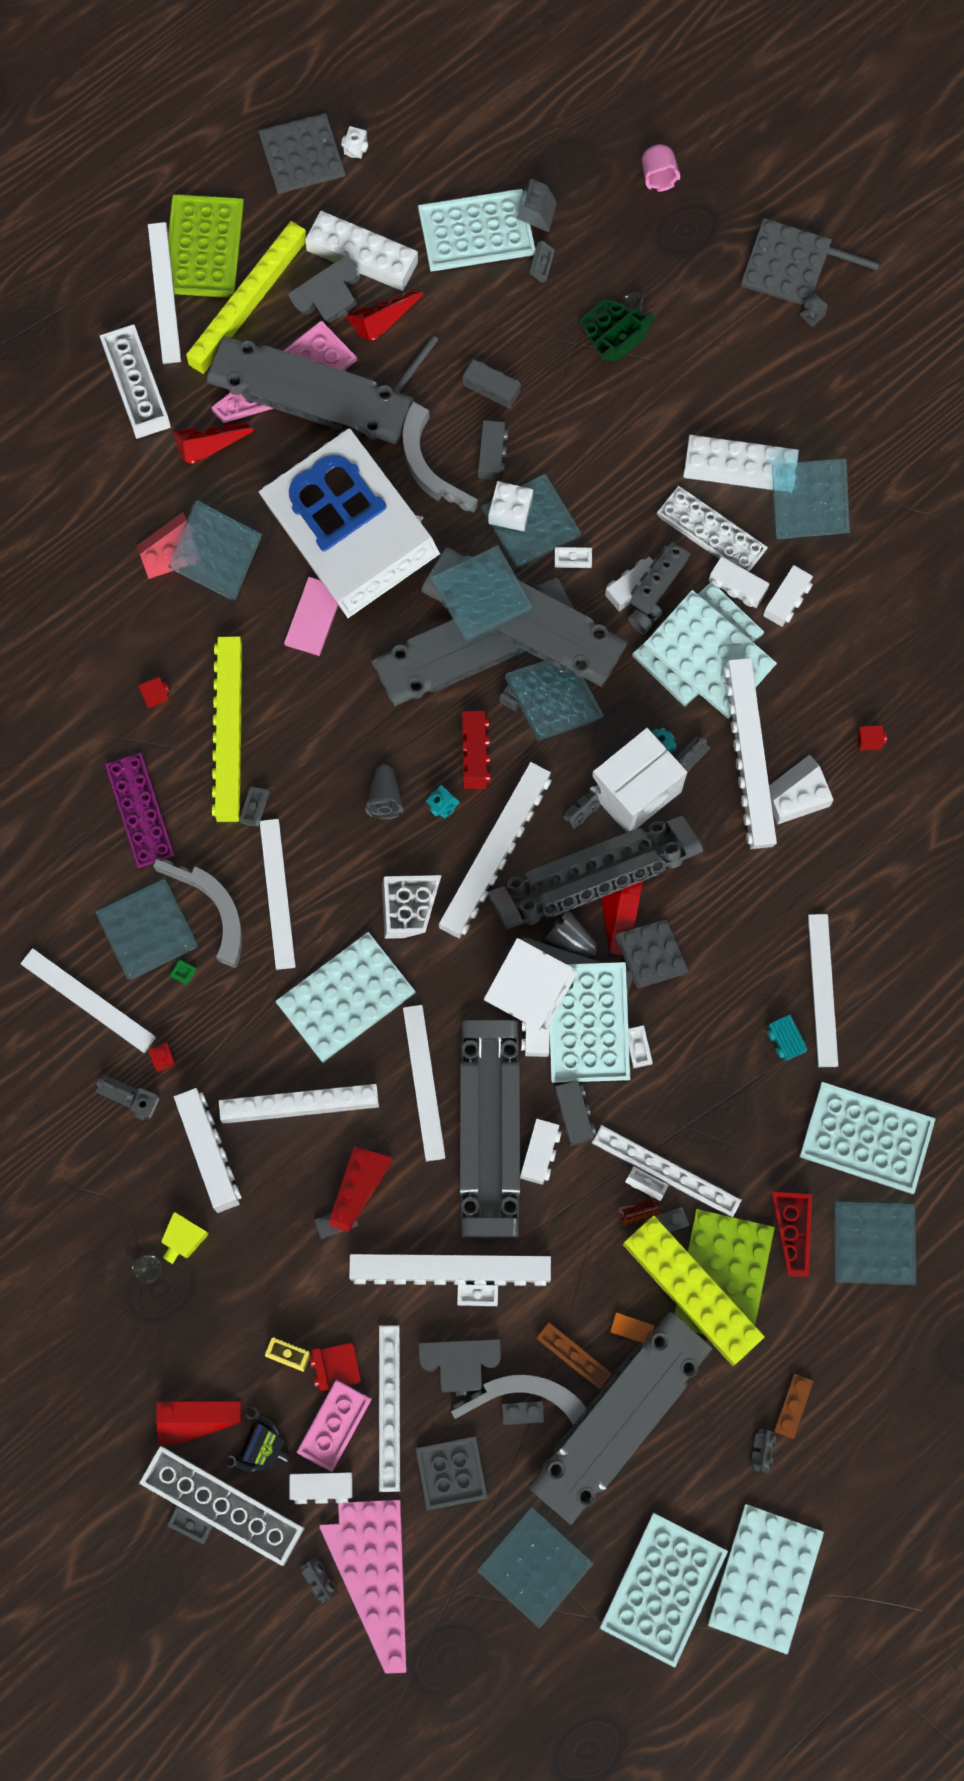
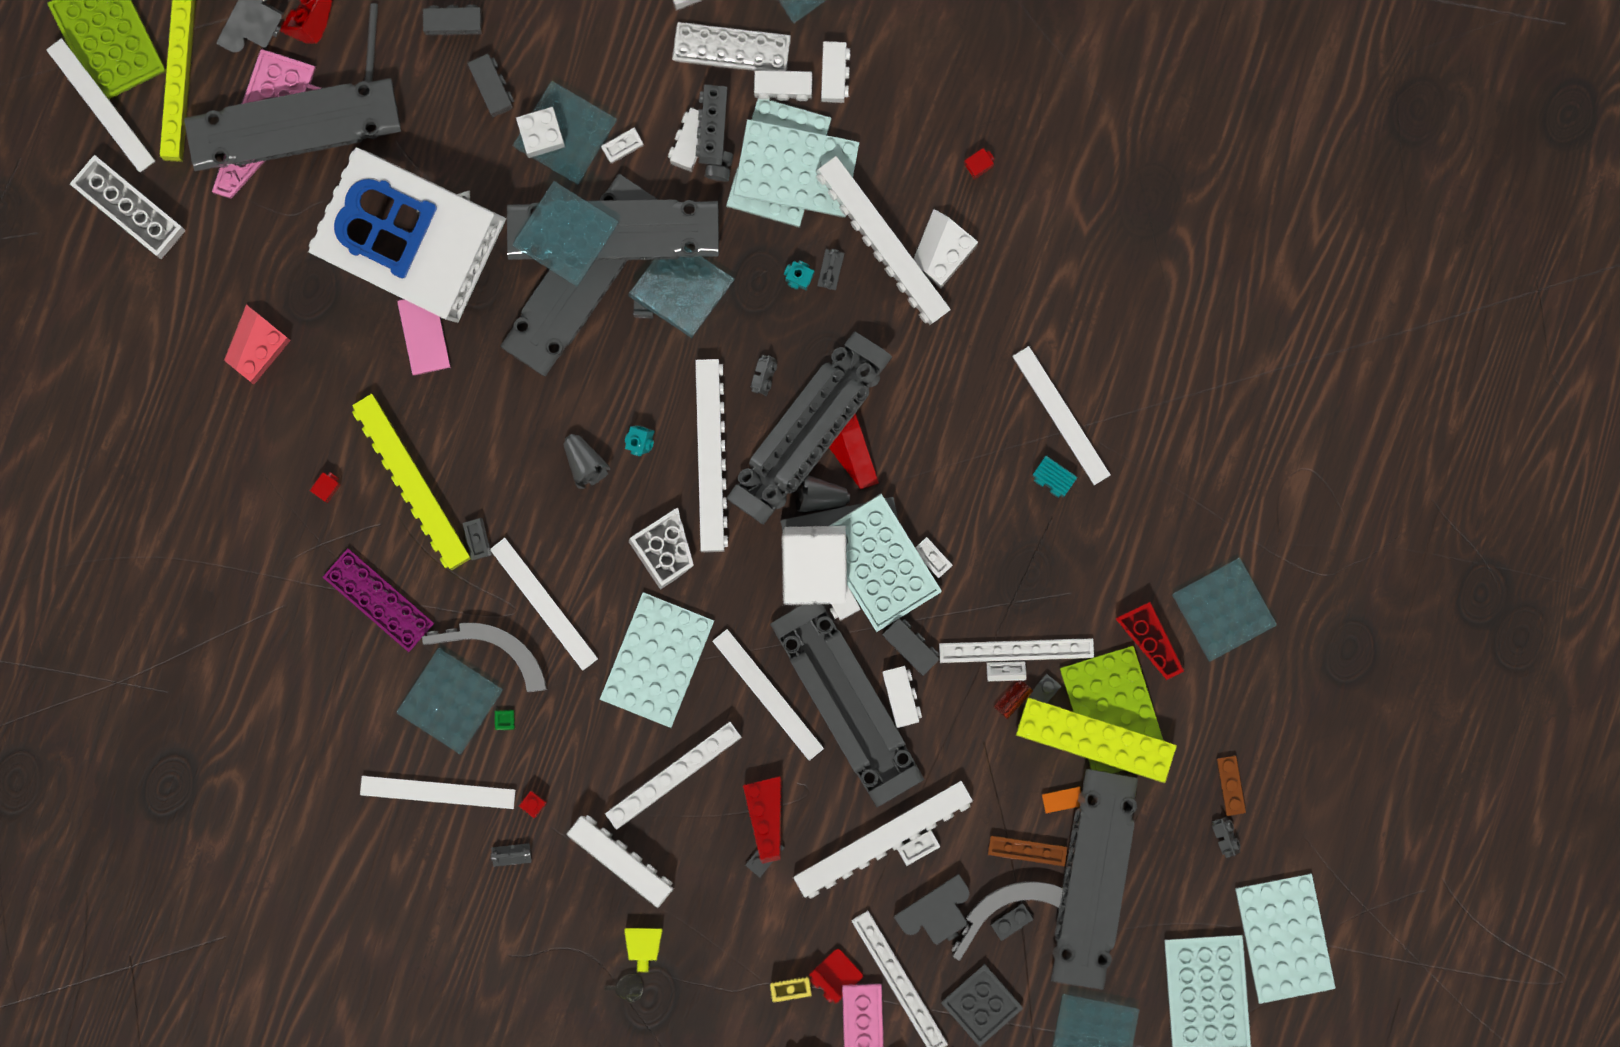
camera: 25 degrees left, 10 degrees up
dark grey brick [130,1088,160,1121] -> none
clear light blue plate [168,500,262,601] -> none
red wedge [173,423,254,463] -> none
light grey arch [403,402,478,513] -> none
red wedge [462,711,490,789] -> none
white piece [590,728,687,833] -> none
dark grey plate [615,919,689,989] -> none
light aqua plate [799,1082,935,1194] -> none

